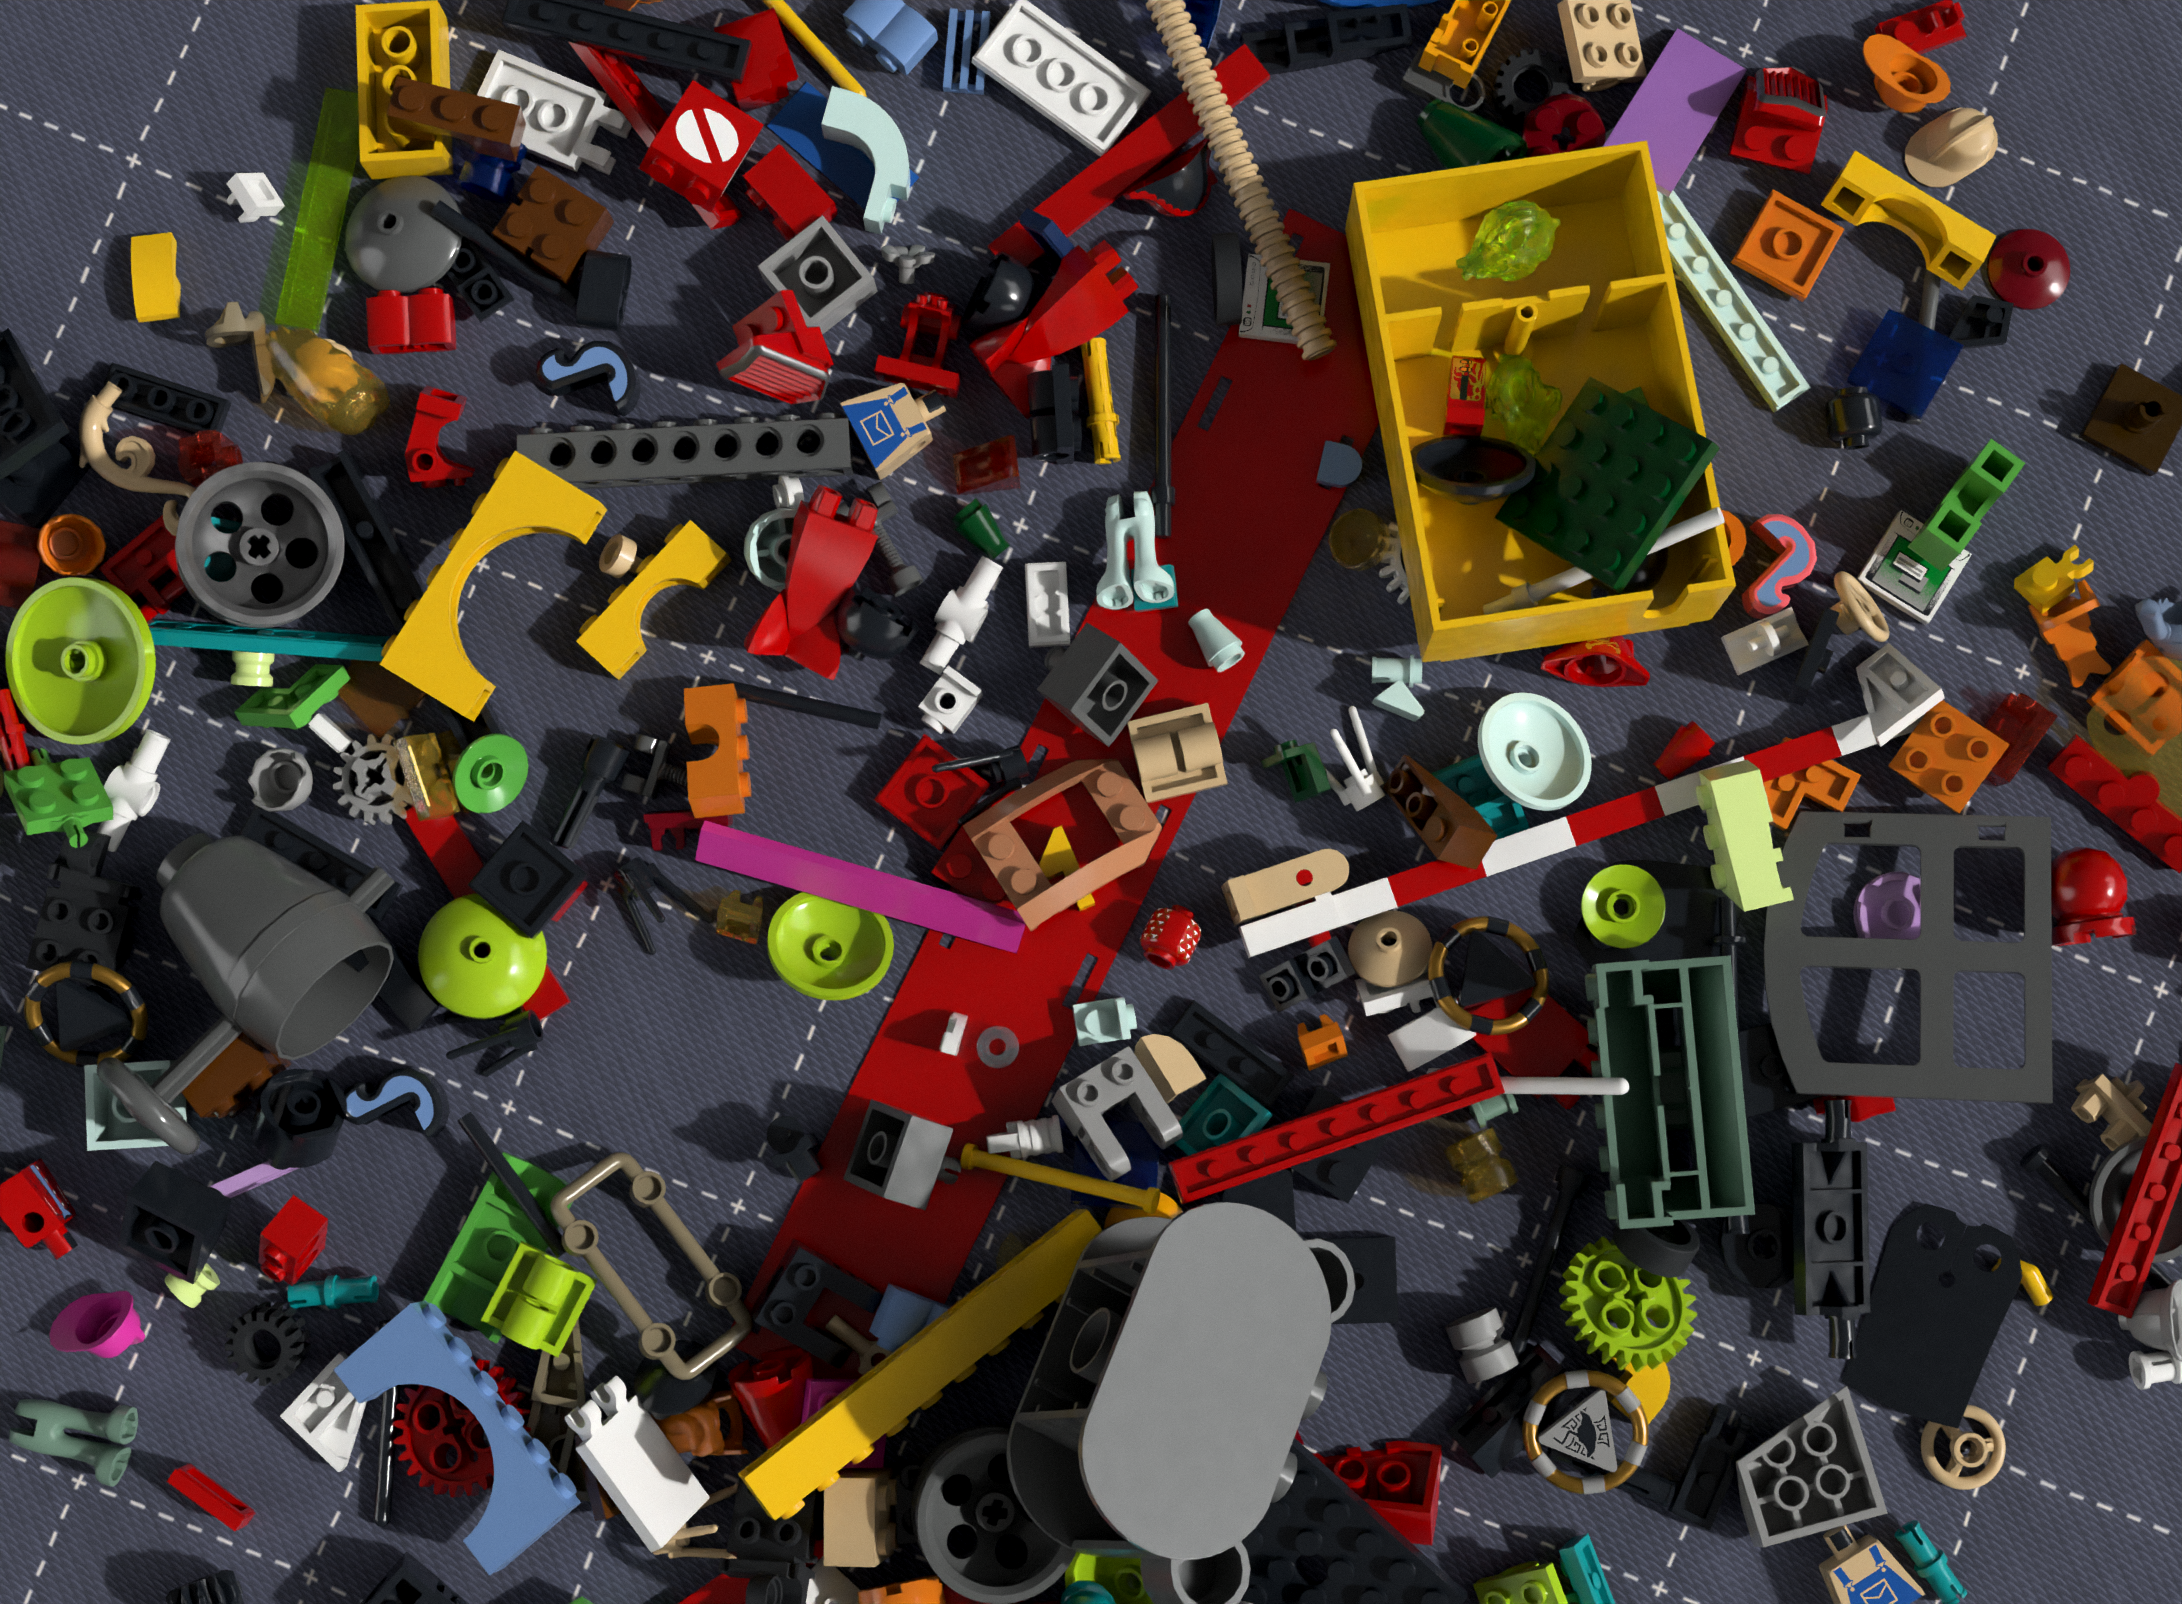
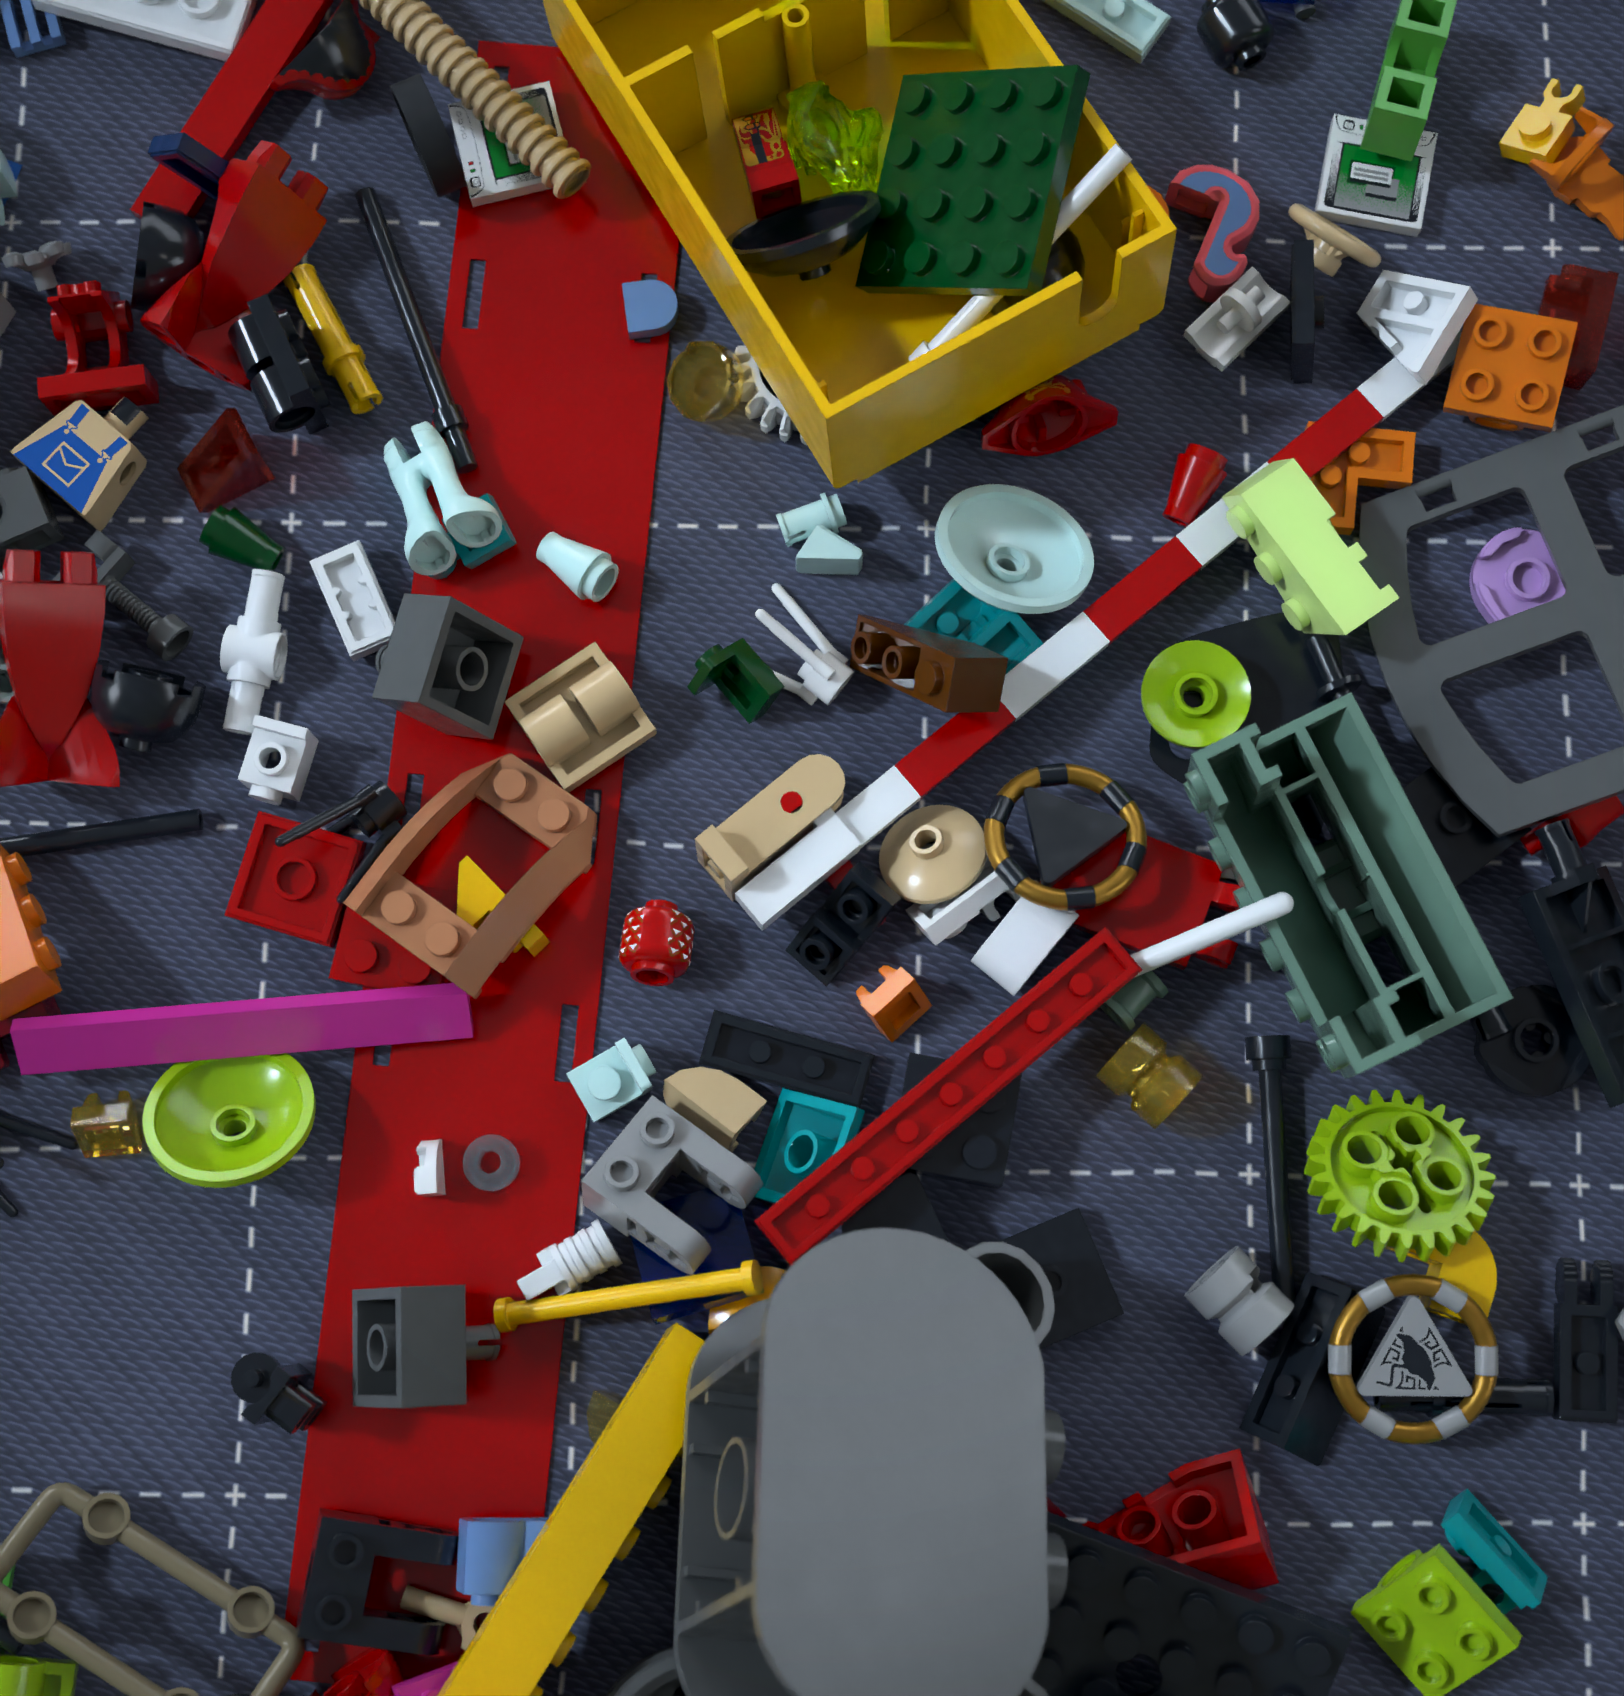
camera: 20 degrees left, 5 degrees down
black tyre [1613,1219,1700,1278] -> none

